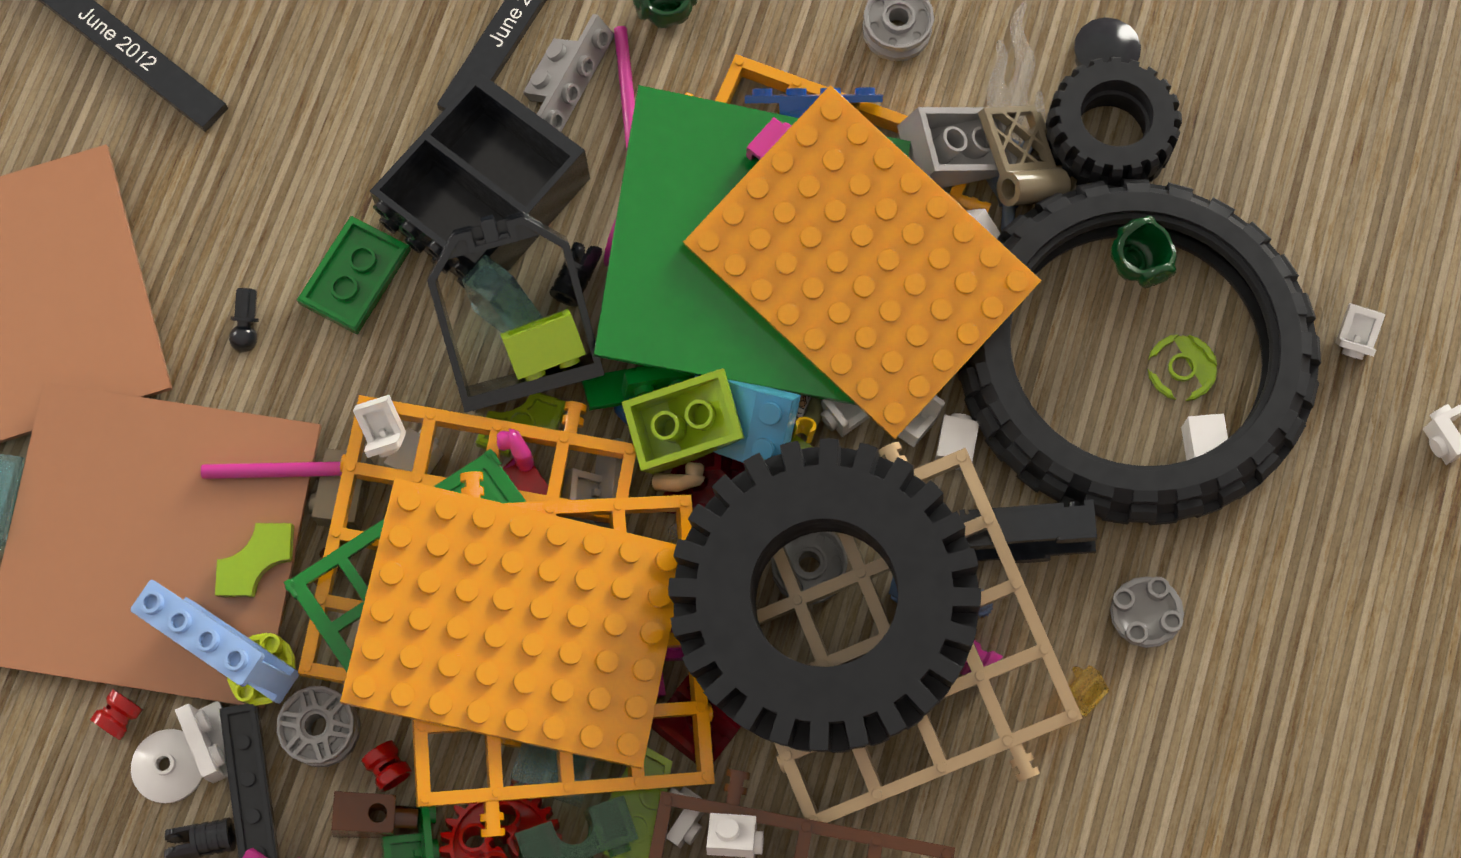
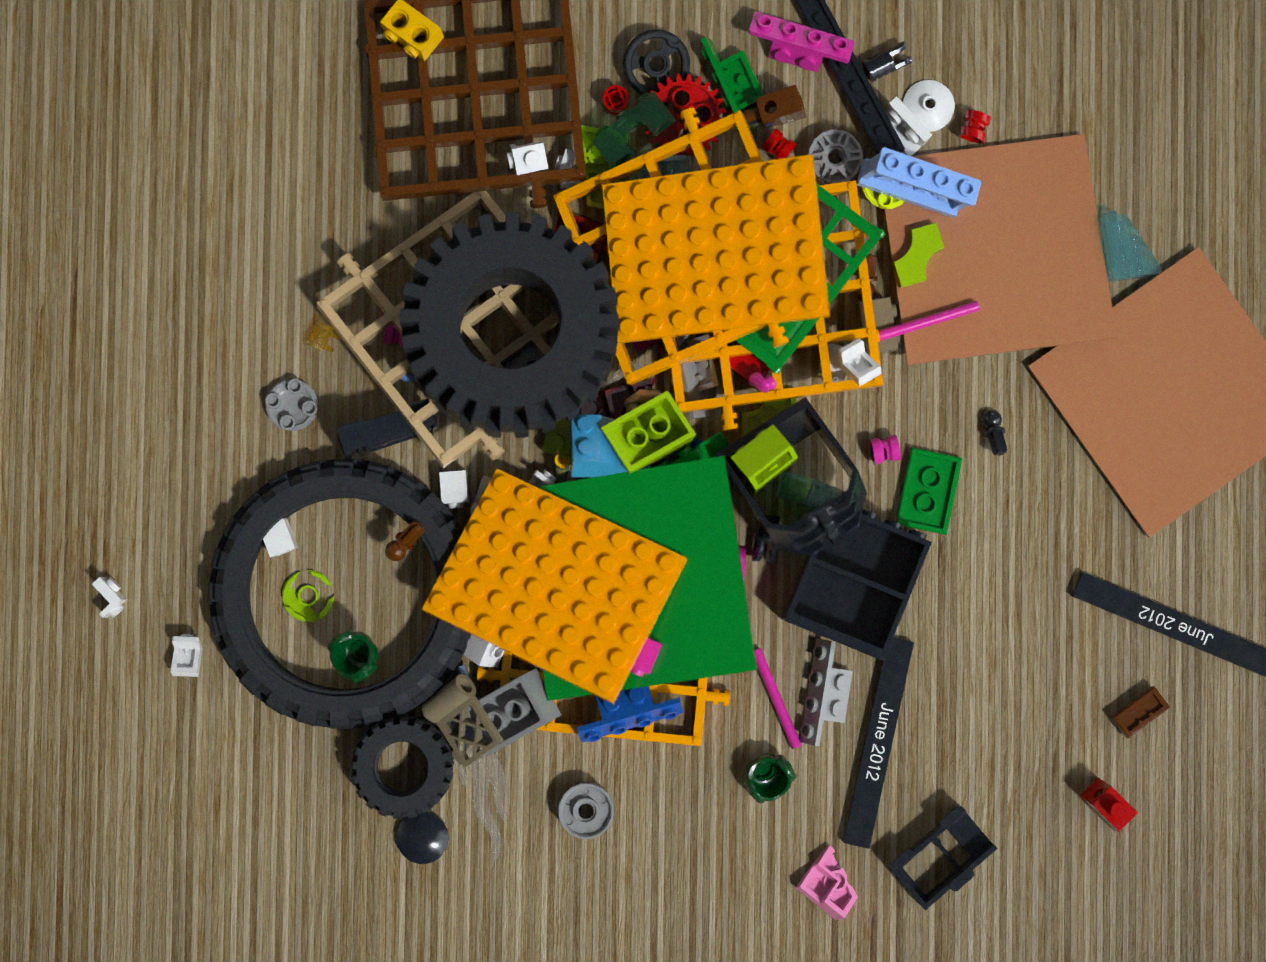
camera: 160 degrees right, 15 degrees up
none -> reddish brown axle [385,521,425,561]
none -> dark pink wheel [869,435,901,465]

